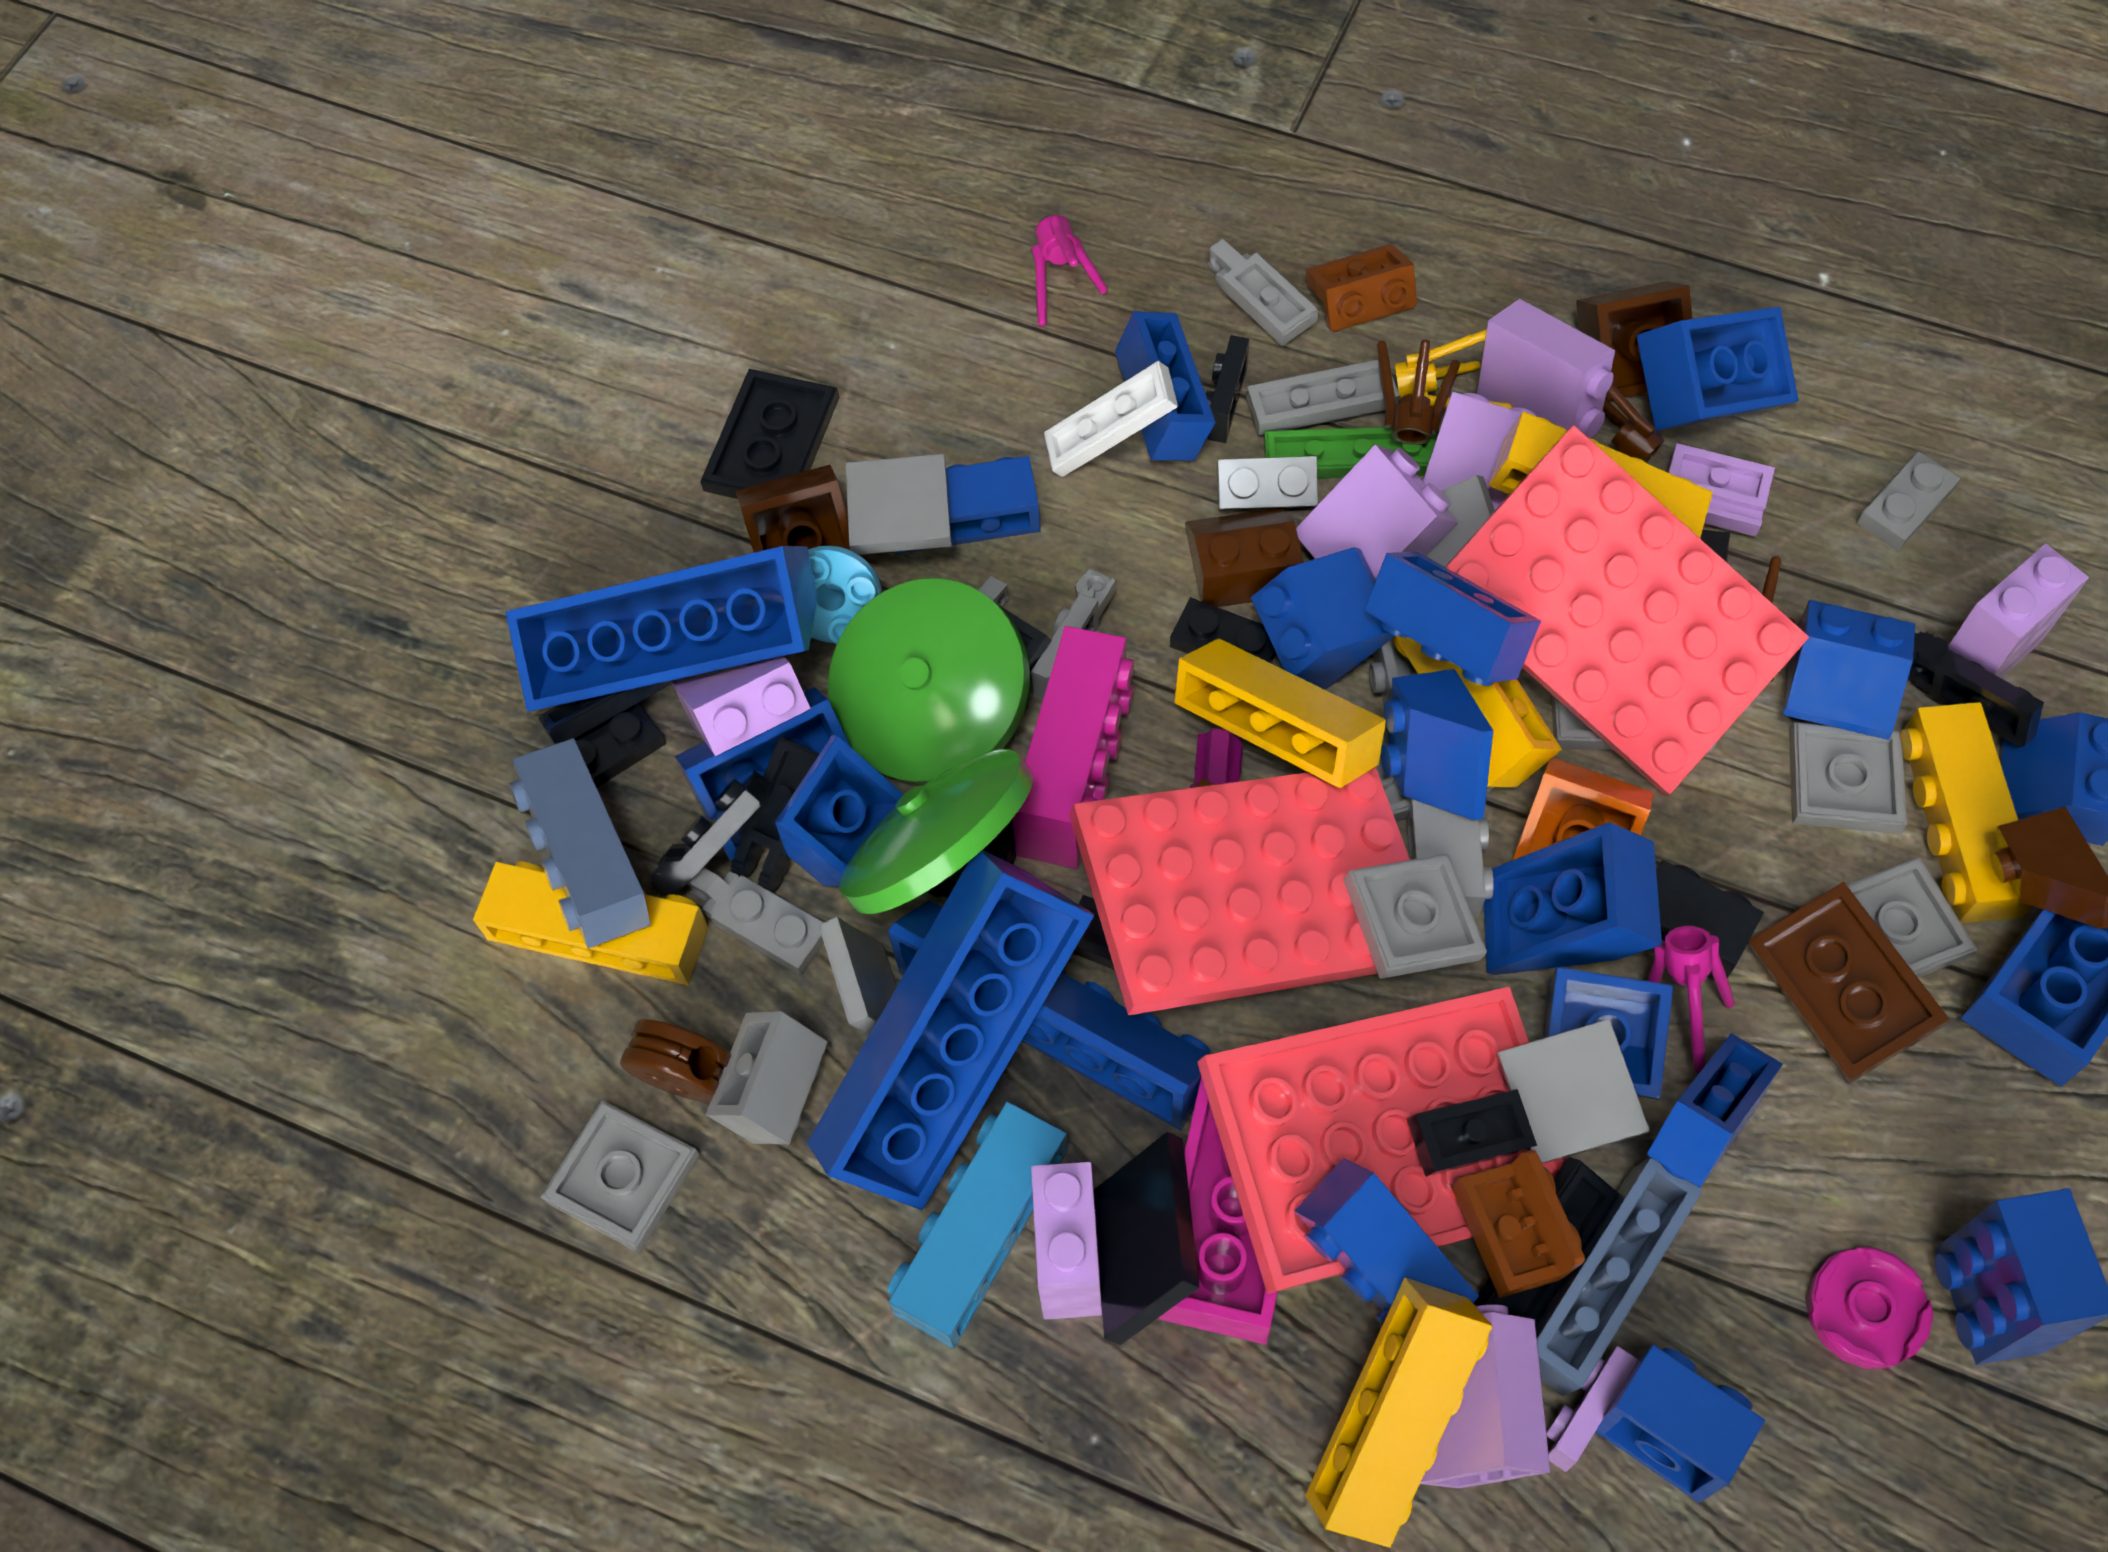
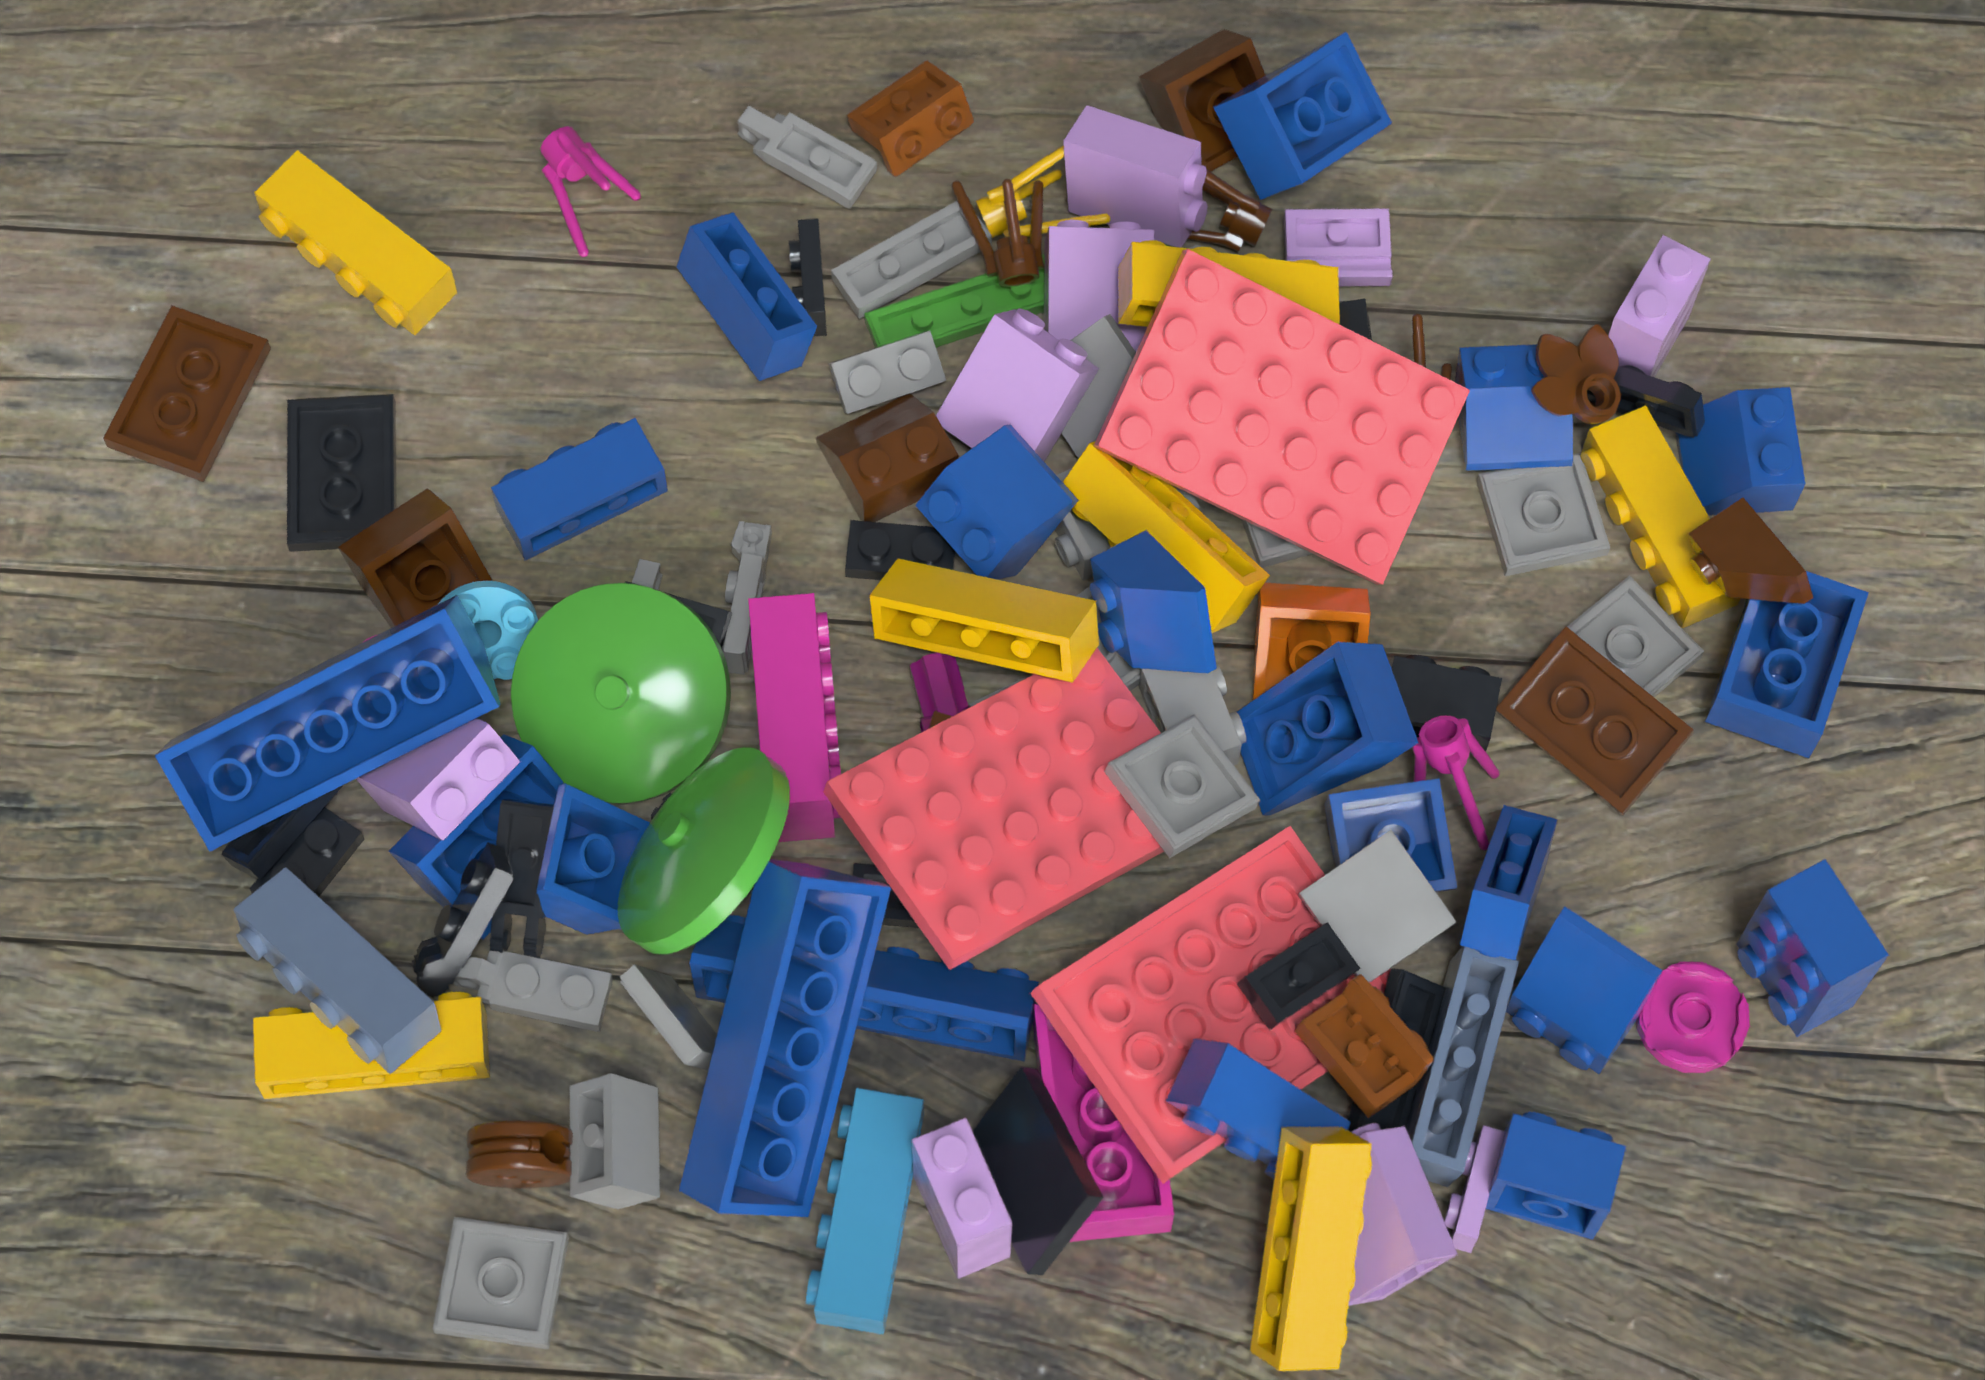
camera: 25 degrees left, 5 degrees up
light grey tile [846,454,952,555] -> none
white tile [1044,361,1178,477] -> none
blue brick [1365,552,1541,686] -> none
light grey plate [1857,451,1961,551] -> none
none -> reddish brown plate [103,305,271,482]
none -> yellow brick [254,150,457,336]
none -> blue slope [1506,907,1662,1074]
none -> reddish brown plate [1531,324,1621,424]

